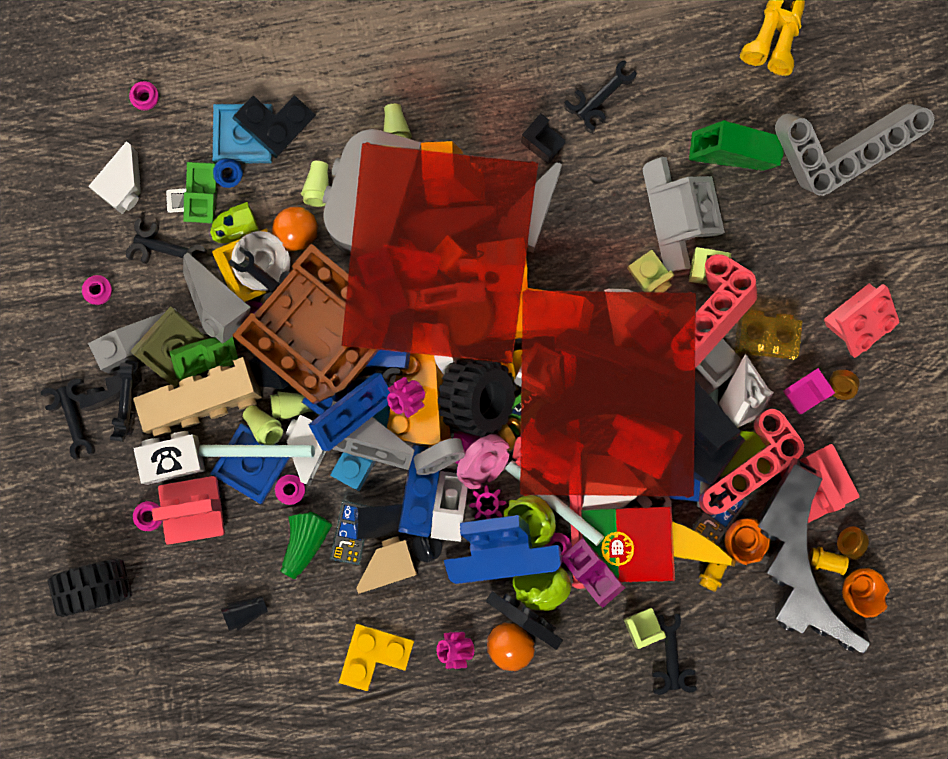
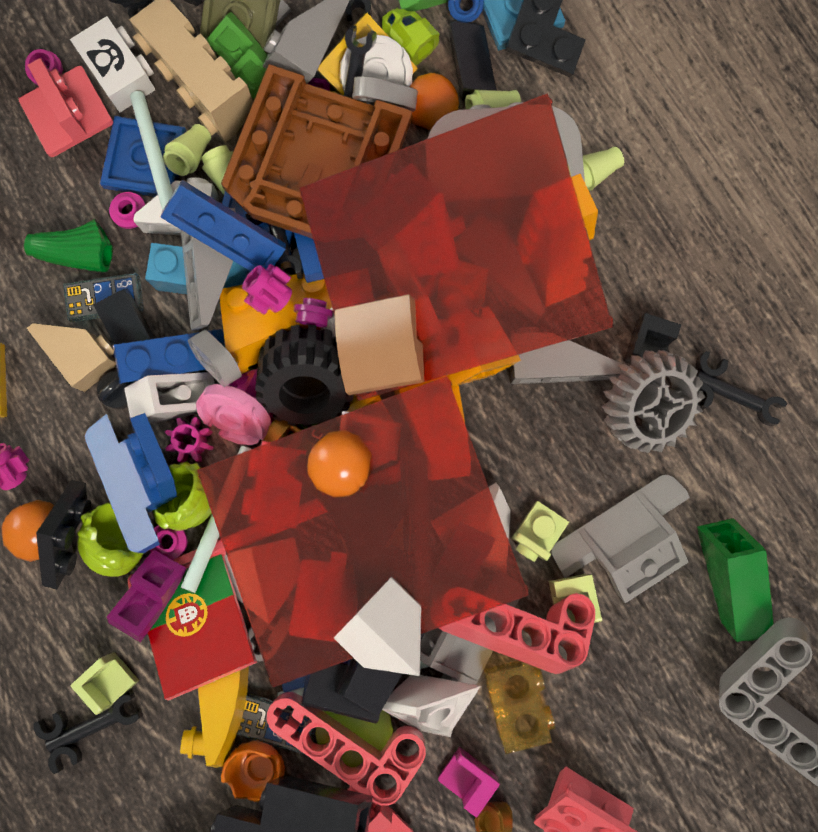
camera: 65 degrees right, 0 degrees up
none -> magenta plate [293,298,333,328]
none -> orange hair [307,430,372,498]
none -> white slope [334,577,422,676]
none -> medium nougat slope [335,294,424,395]
none -> light grey beam [352,76,418,111]
none -> black slope [449,22,497,100]
none -> light grey gear [601,350,705,453]

